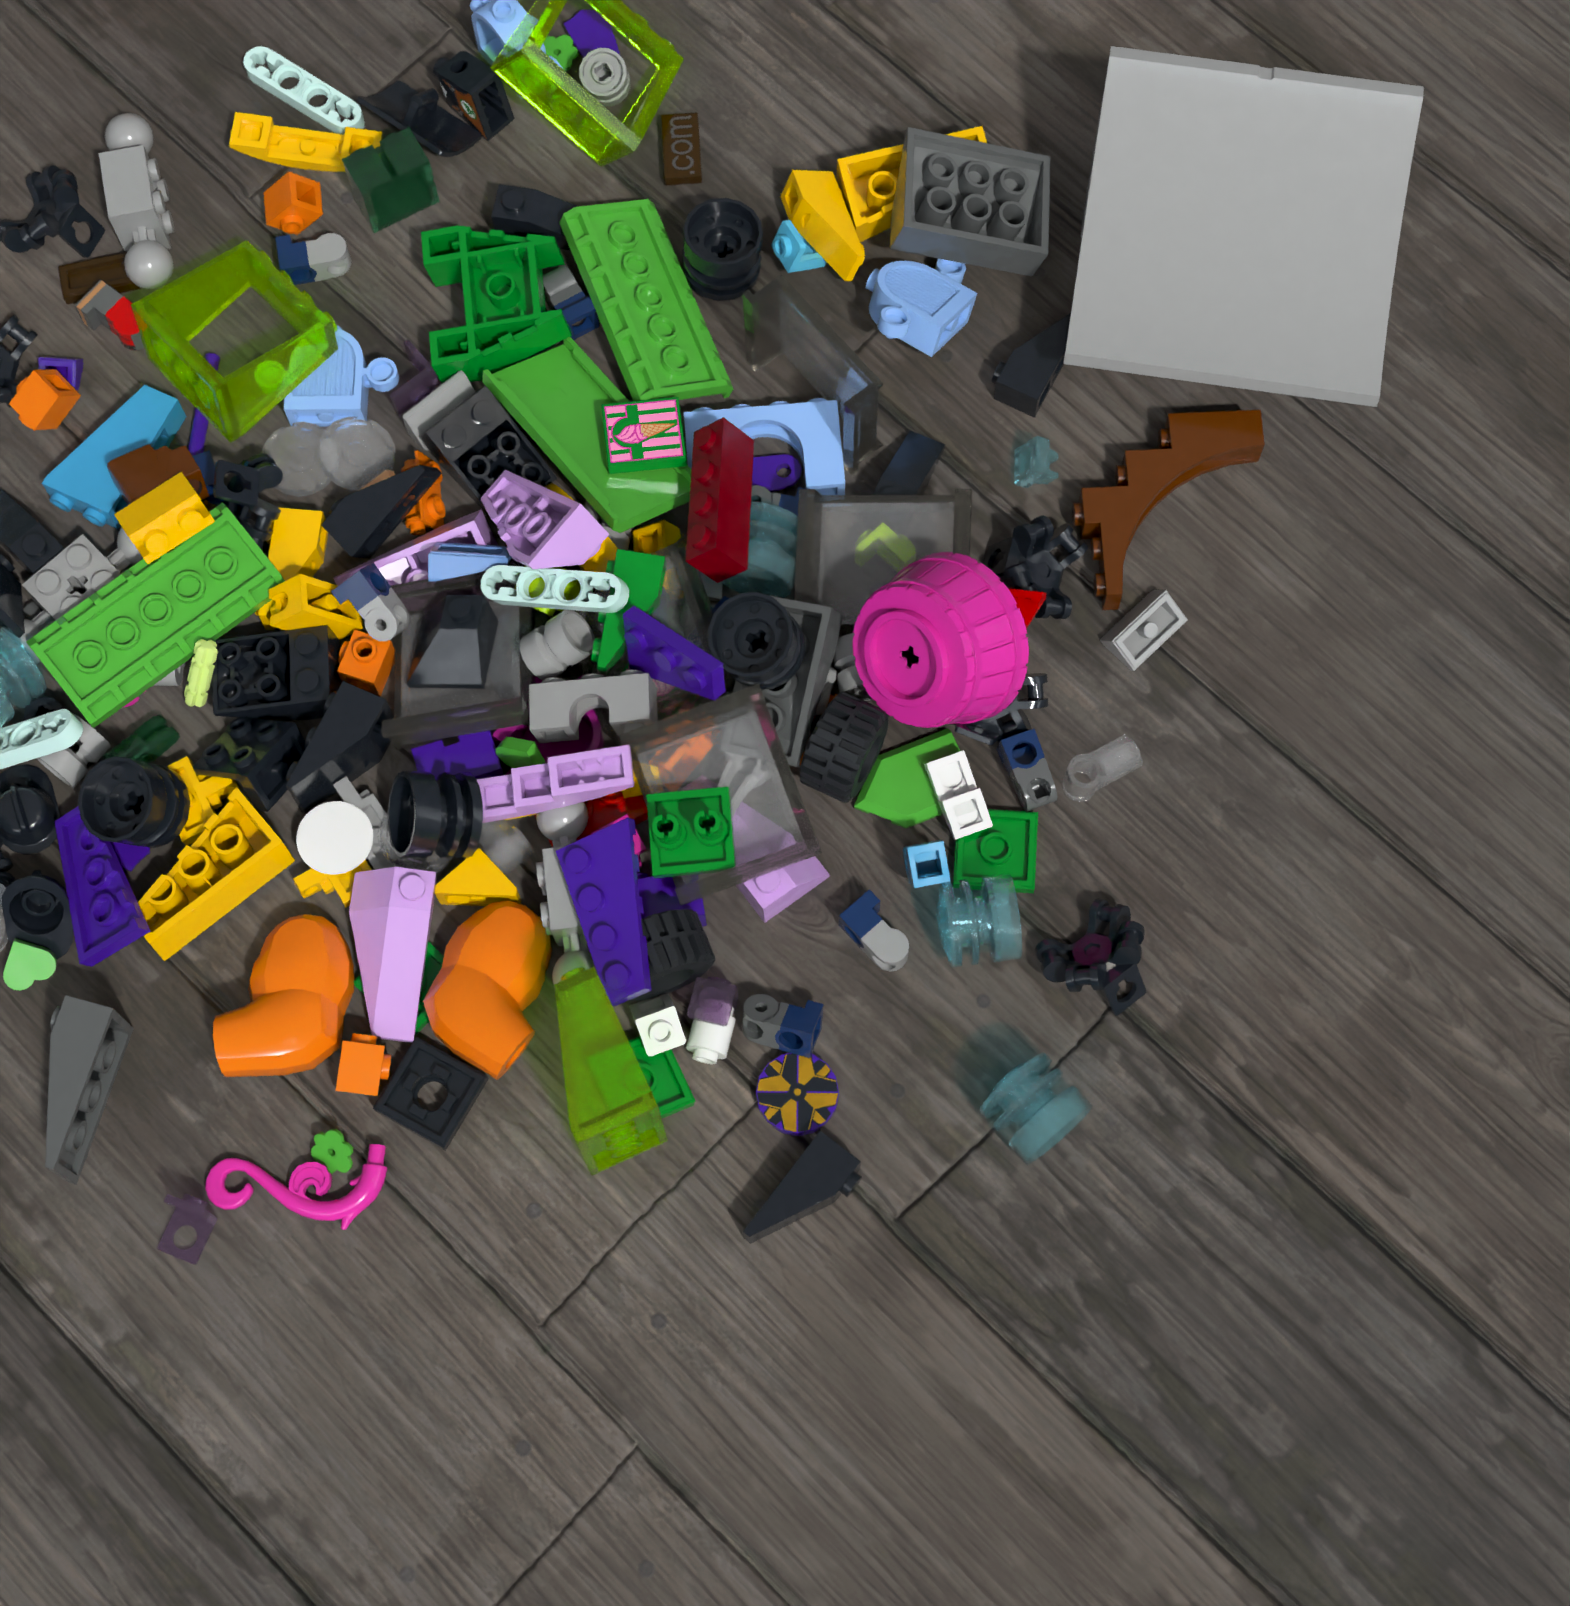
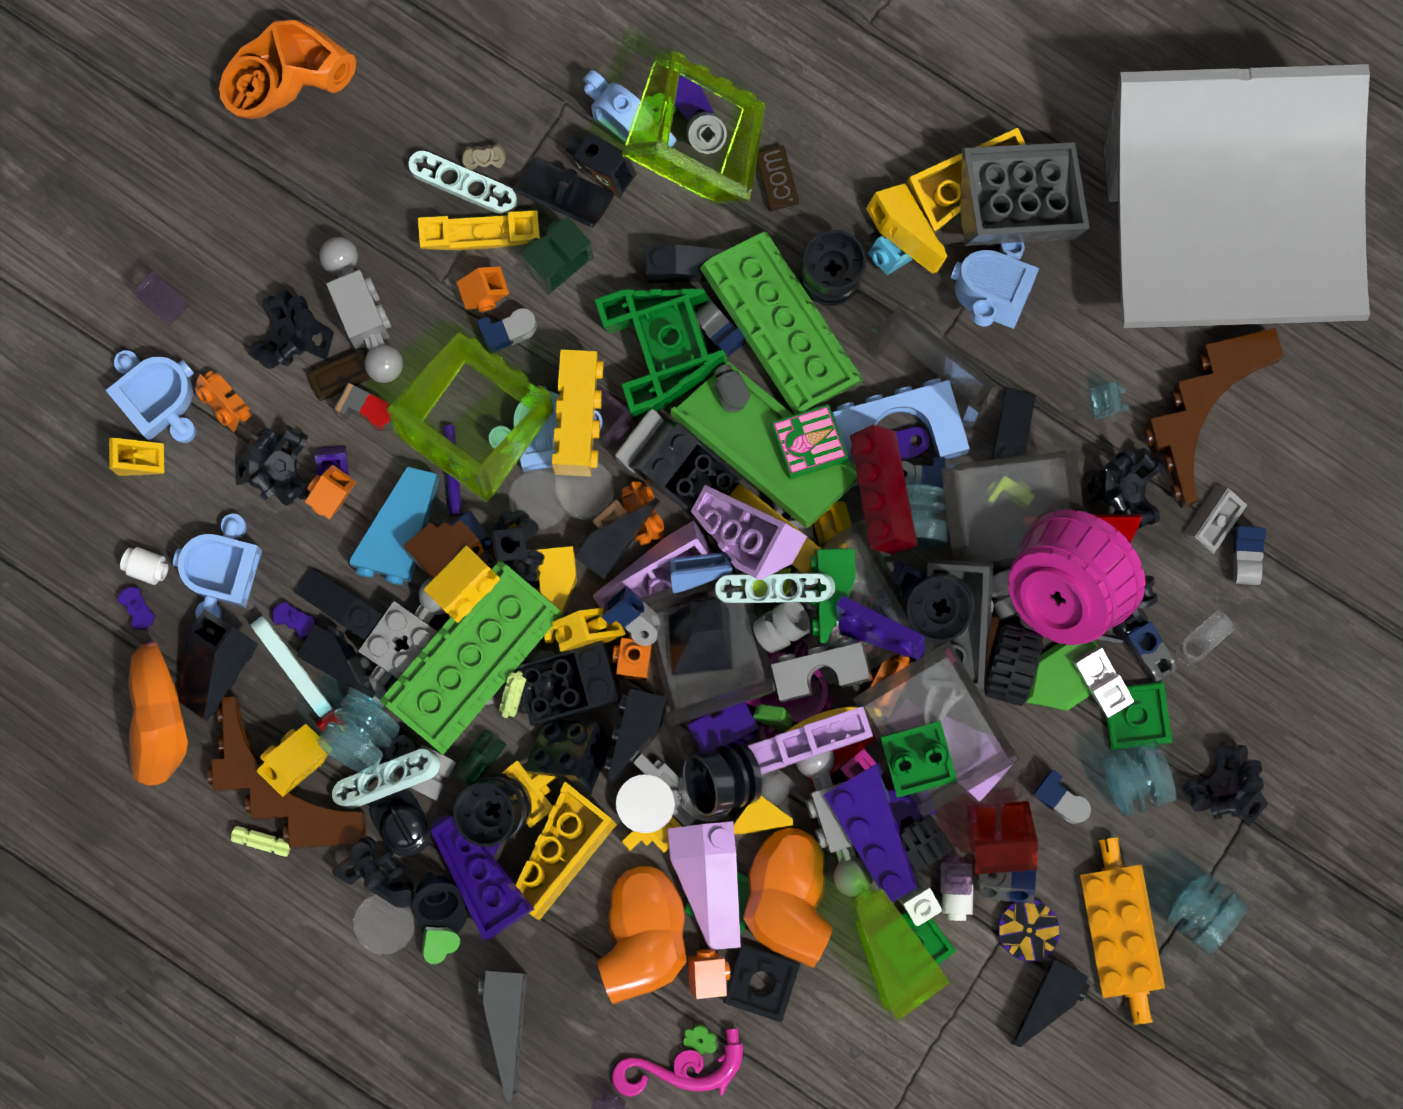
camera: 10 degrees left, 10 degrees up
dark azure leg [903,840,951,888] -> none
black slope [991,313,1071,418] -> none
none -> dark tan piece [461,143,507,171]
none -> yellow wedge [552,350,604,477]
none -> dark grey arm [714,364,750,412]
none -> clear red piece [967,801,1038,874]
none -> light orange plate [1080,837,1165,1025]
none -> leg [1233,526,1266,586]

